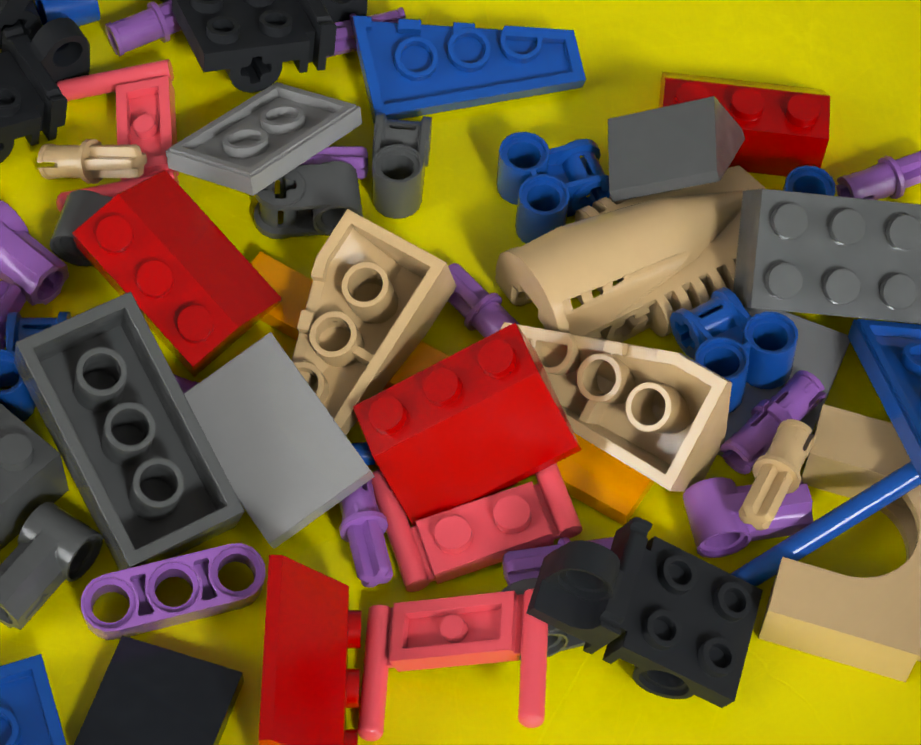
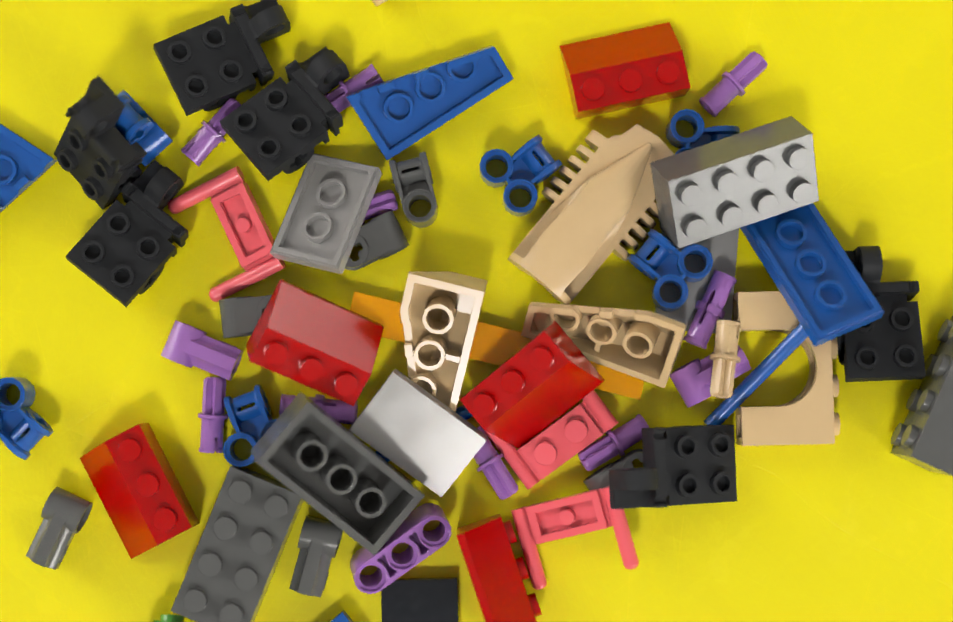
camera: 15 degrees left, 30 degrees up
tan axle [37,139,147,184] -> none
medium lavender axle [448,263,521,338] -> none
dark grey slope [608,96,745,202] -> none

